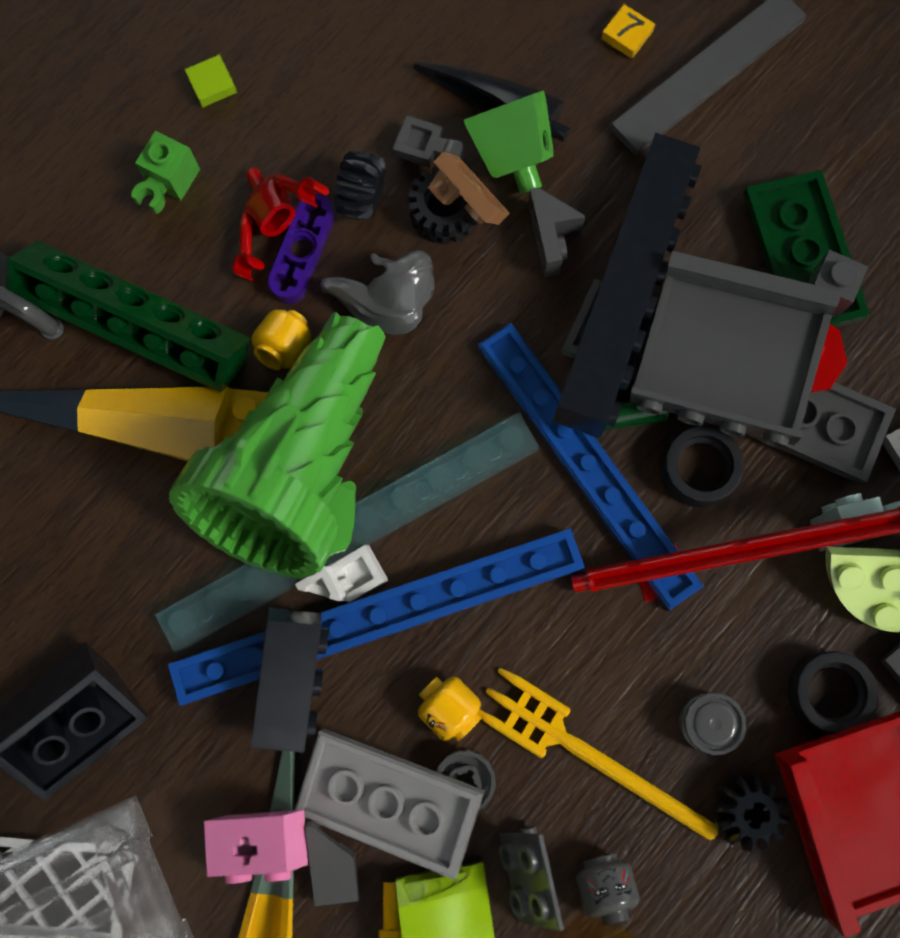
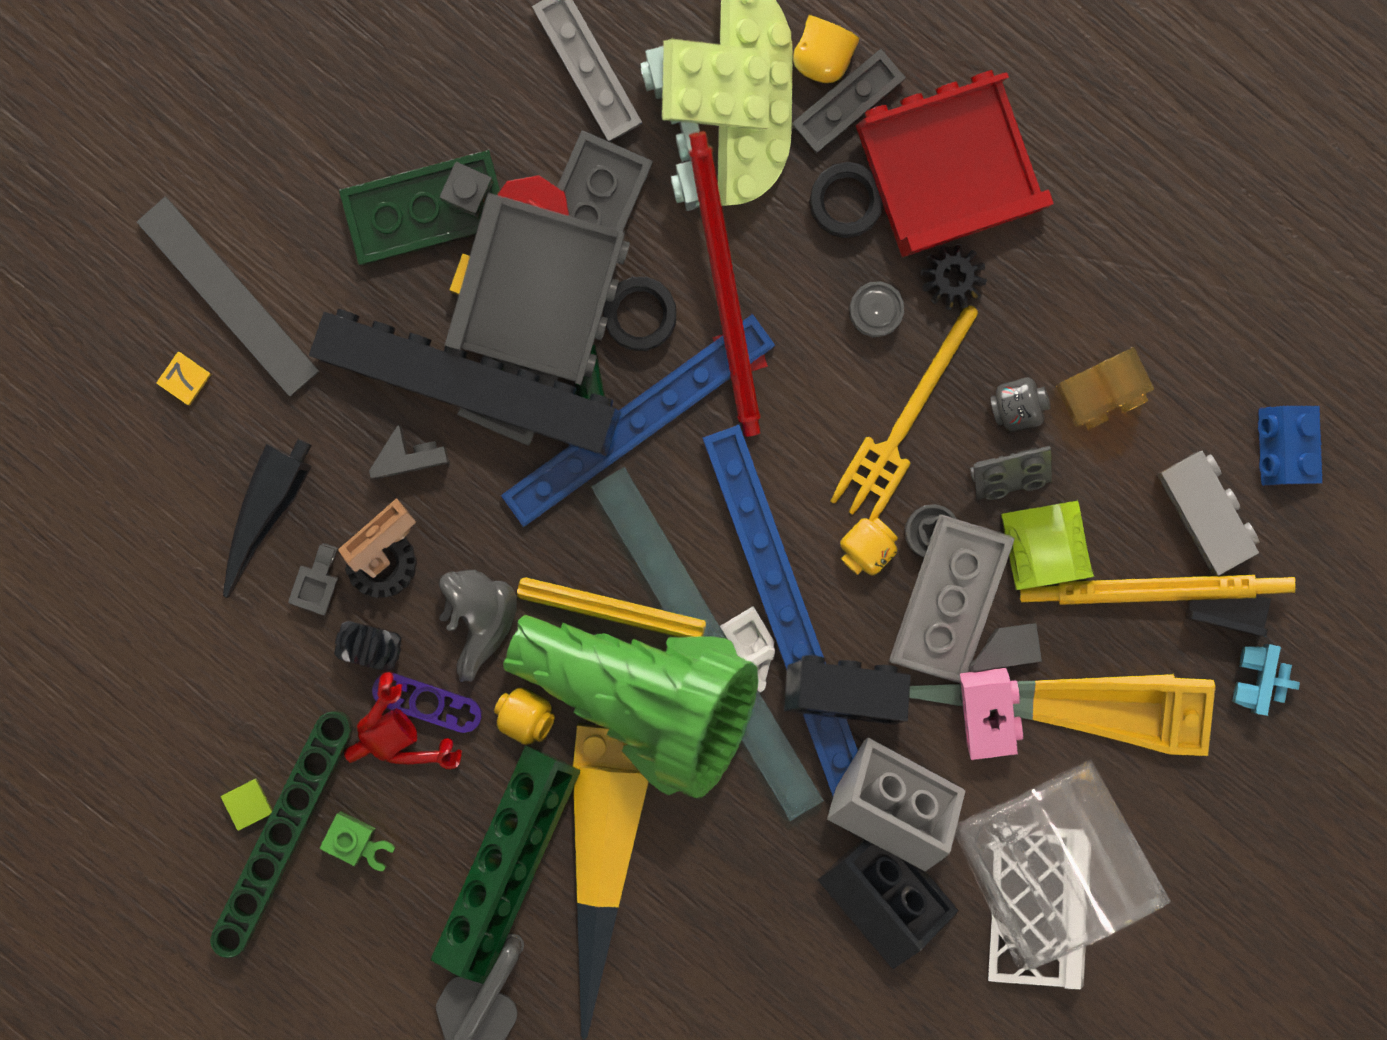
camera: 90 degrees left, 10 degrees up
bright green torso [464,90,554,194] -> none
none -> dark green beam [210,711,353,958]
none -> yellow axle [517,577,706,637]
none -> light grey slope [827,738,966,871]

